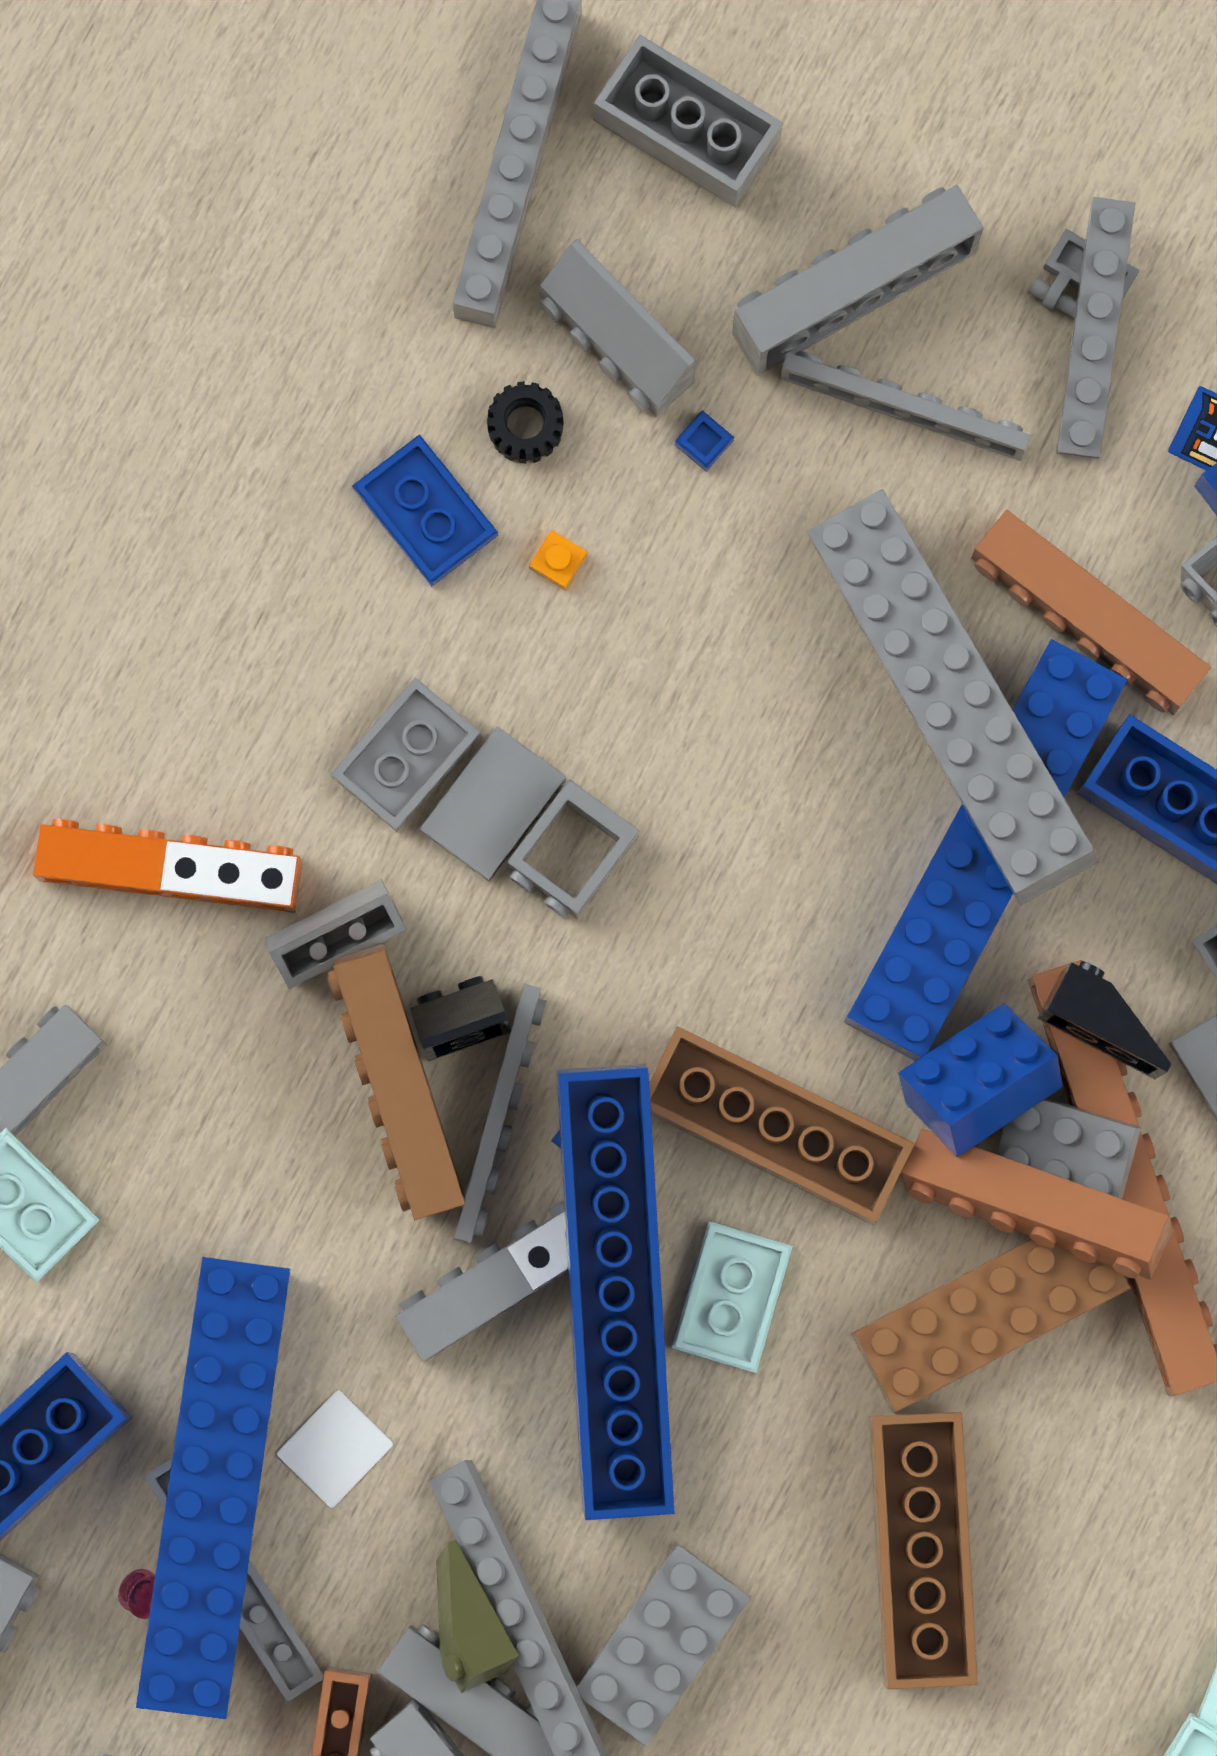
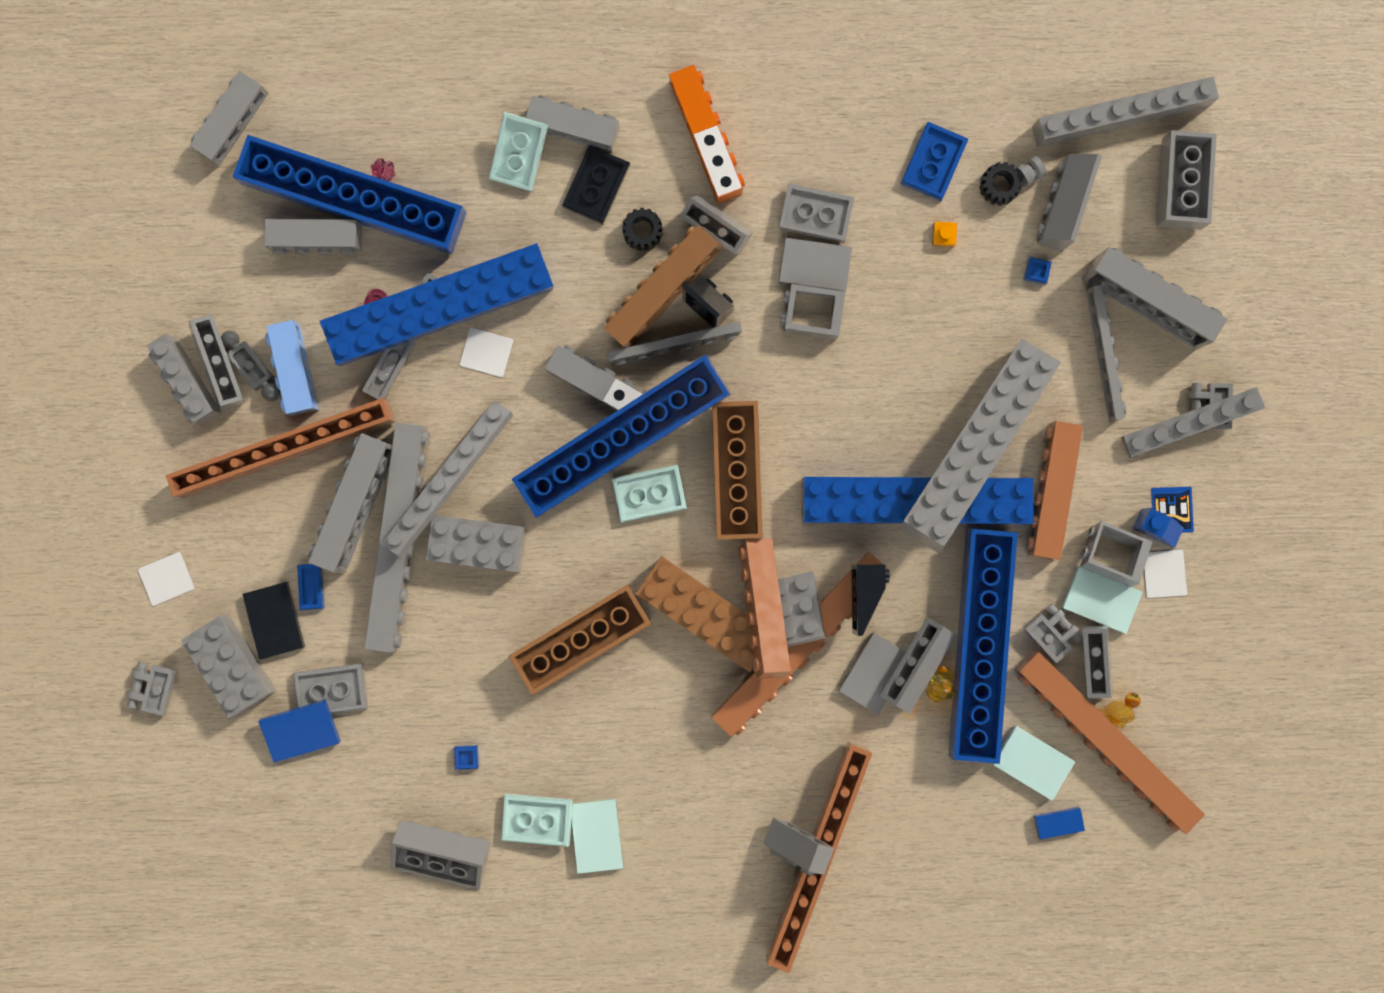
camera: 60 degrees right, 5 degrees up
olive slope [436,1540,519,1693] -> none
blue brick [898,1003,1063,1157] -> none
none -> black tile [562,145,630,225]
none -> black tyre [622,208,663,251]
none -> light grey wheel [1015,156,1047,187]

